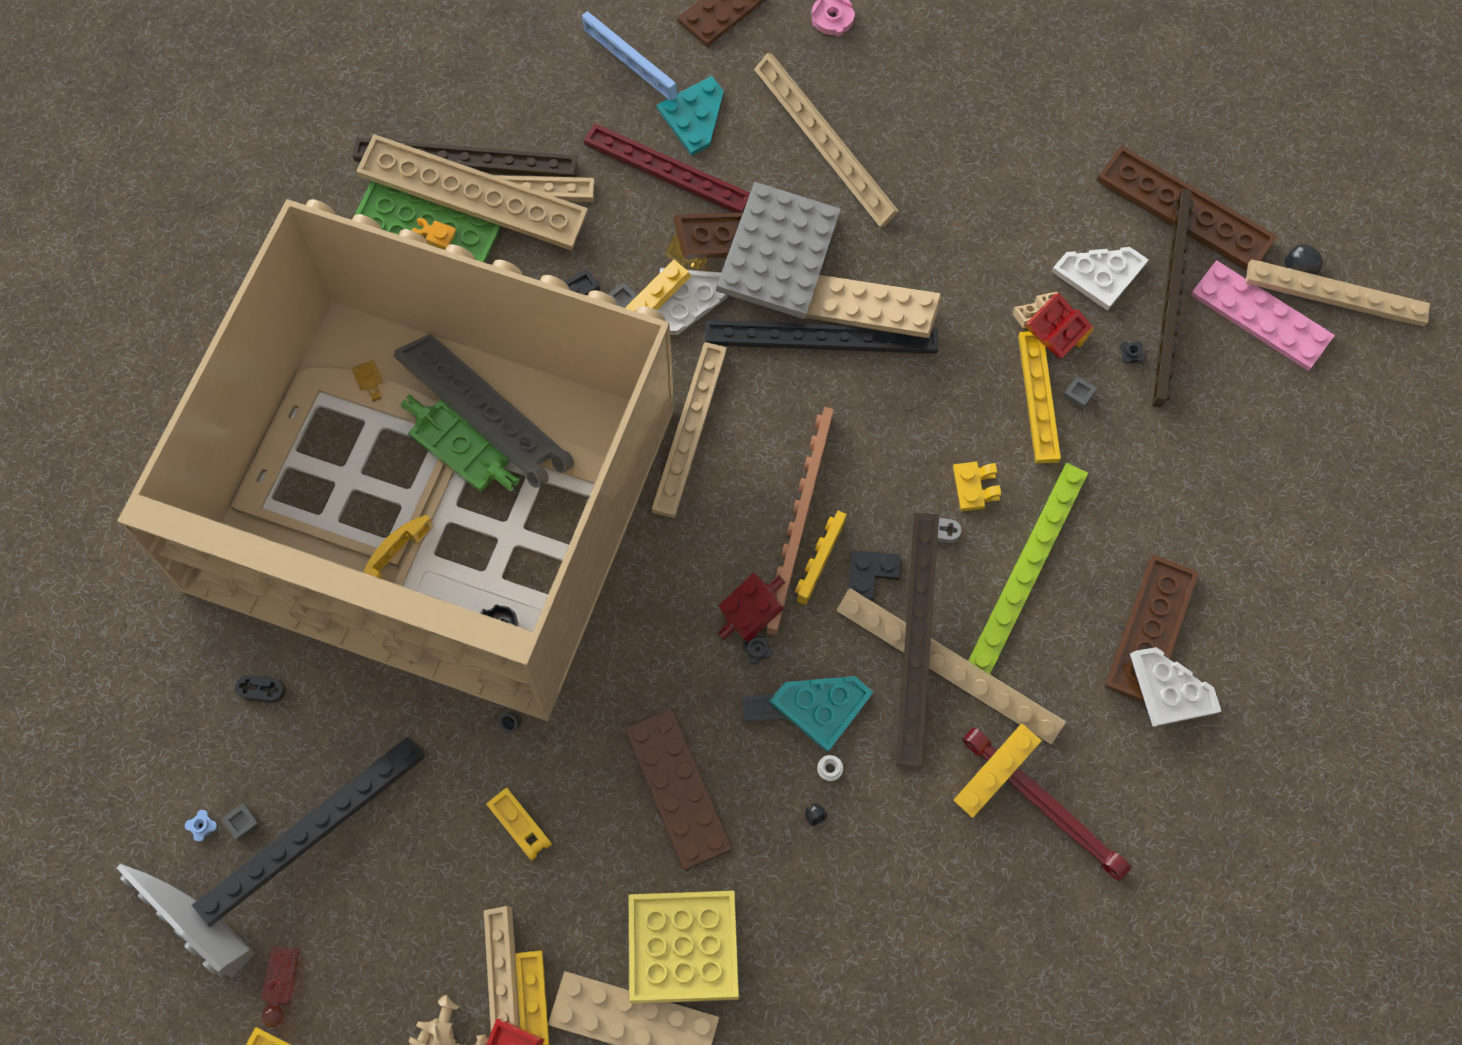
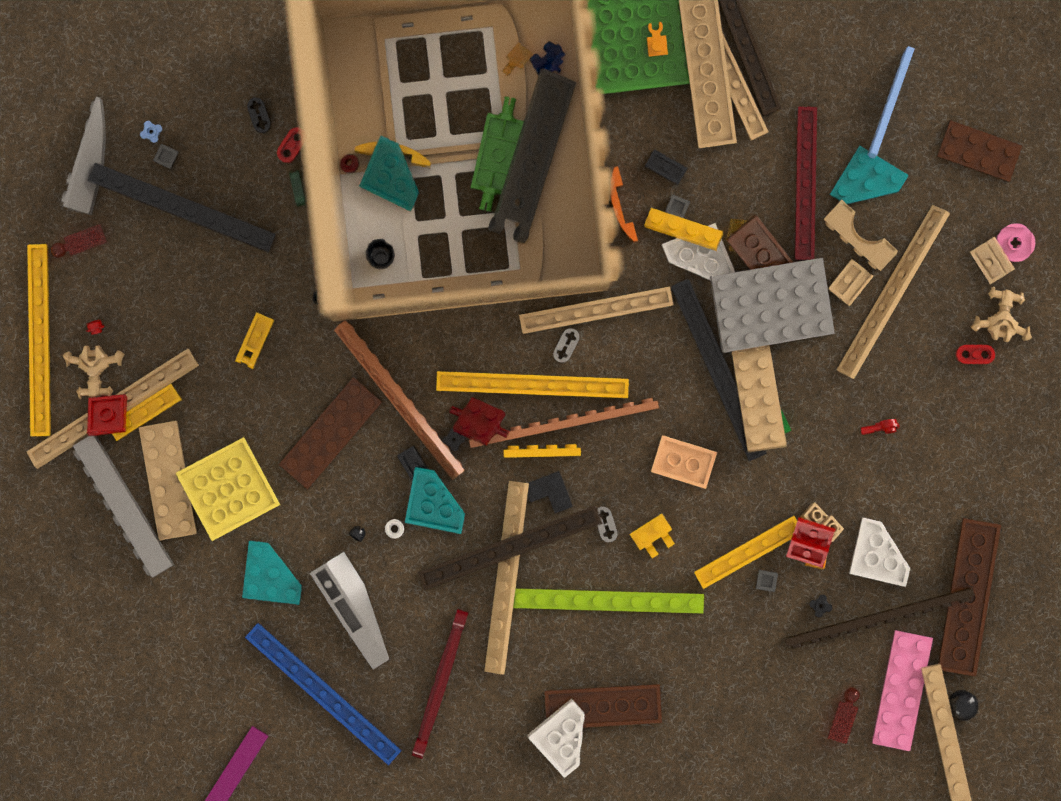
camera: 65 degrees right, 20 degrees up
yellow plate [954,723,1042,818] -> none
none -> red plate [86,319,105,335]
none -> teal plate [242,541,302,605]
none -> blue plate [245,623,402,765]
none -> red plate [277,127,303,163]
none -> clear green beam [289,169,307,207]
none -> light grey wedge [310,552,389,669]
none -> nougat plate [334,320,465,480]
none -> teal plate [359,135,419,212]
none -> yellow plate [436,371,629,398]
none -> clear blue hips [529,41,566,76]
none -> light grey beam [553,328,579,363]
none -> light nougat plate [651,435,717,489]
none -> tan arch [824,199,898,271]
none -> clear red plate [827,687,860,744]
none -> tan plate [828,259,873,306]
none -> red plate [861,419,900,435]
none -> red plate [956,345,995,364]
none -> tan plate [970,237,1015,284]
none -> tan piece [971,287,1032,342]

